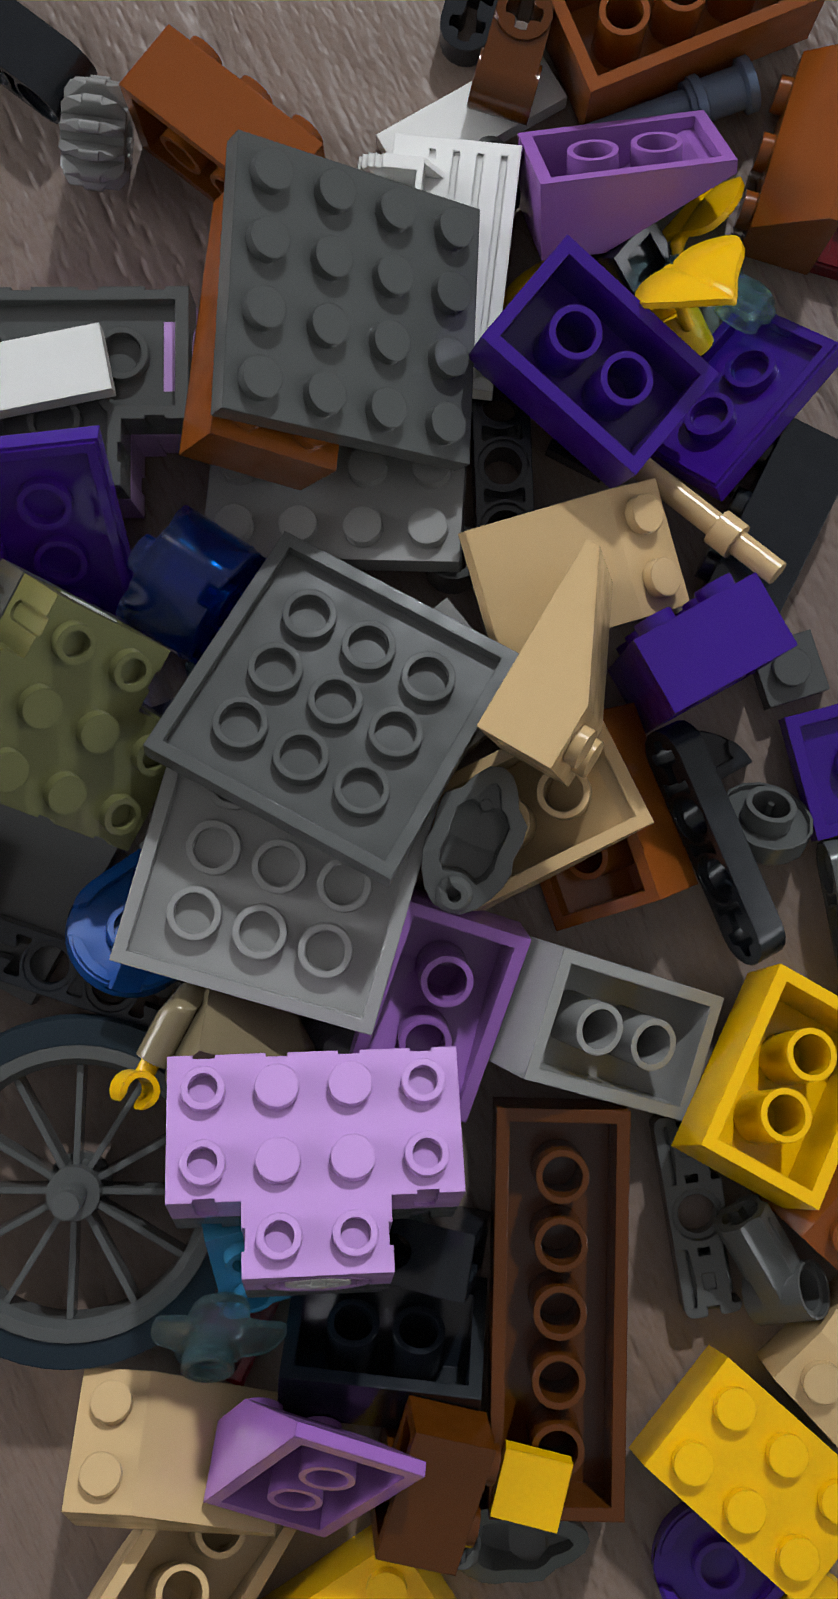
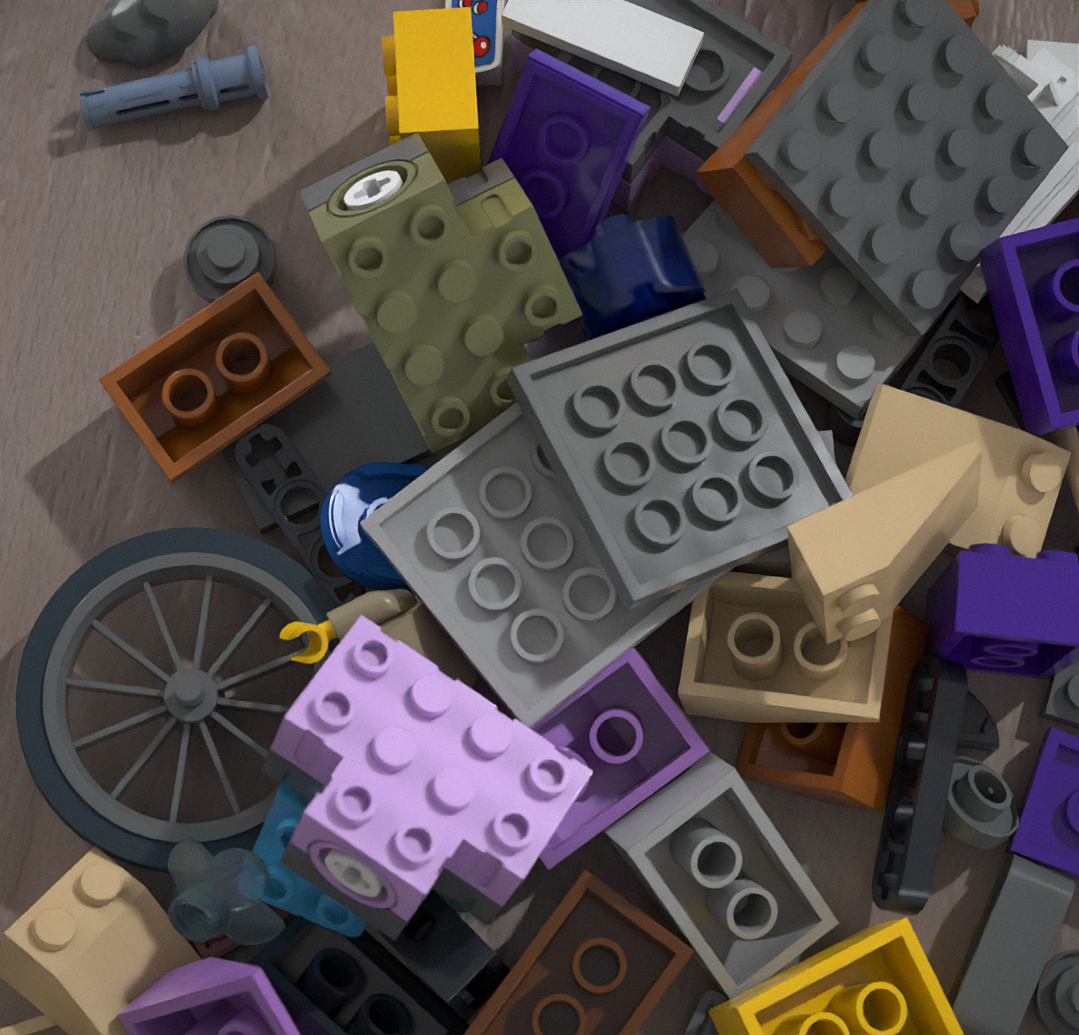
camera: 35 degrees right, 10 degrees down
dark grey arm [421,766,528,915] -> none

